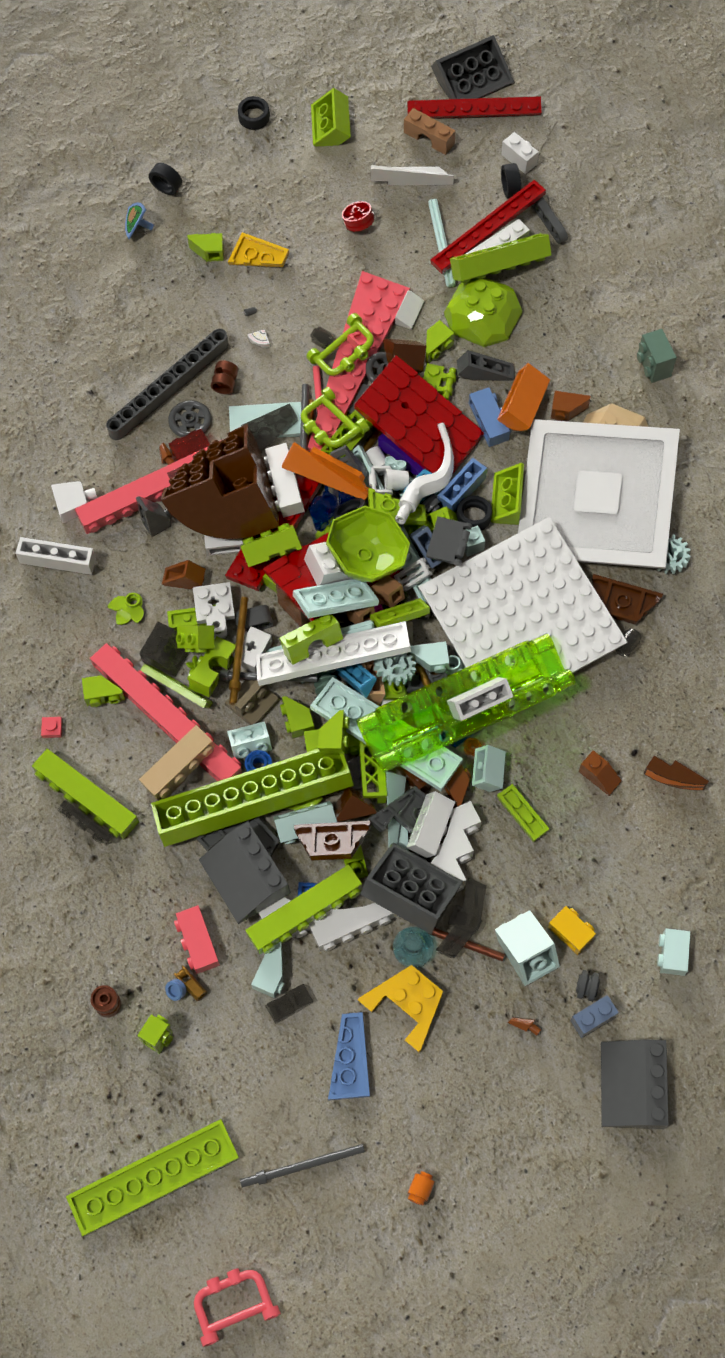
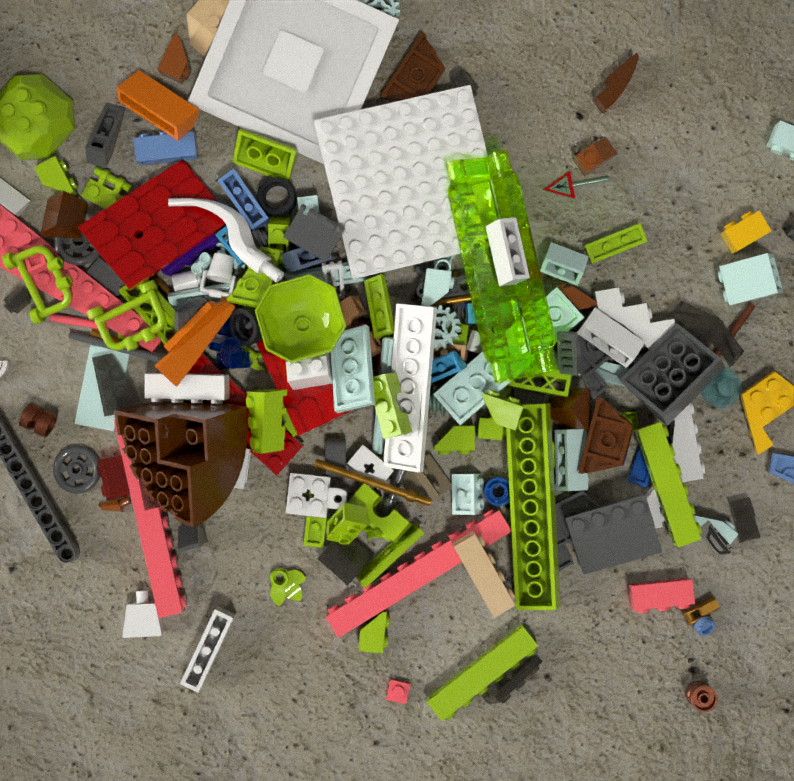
camera: 70 degrees left, 20 degrees up
lime brick [137,1014,173,1054] -> none
dark orange slope [162,560,205,589] -> none
none -> piece [543,171,610,199]
none -> dark grey slope [557,331,584,375]
none -> clear smoke sticker [700,521,734,560]

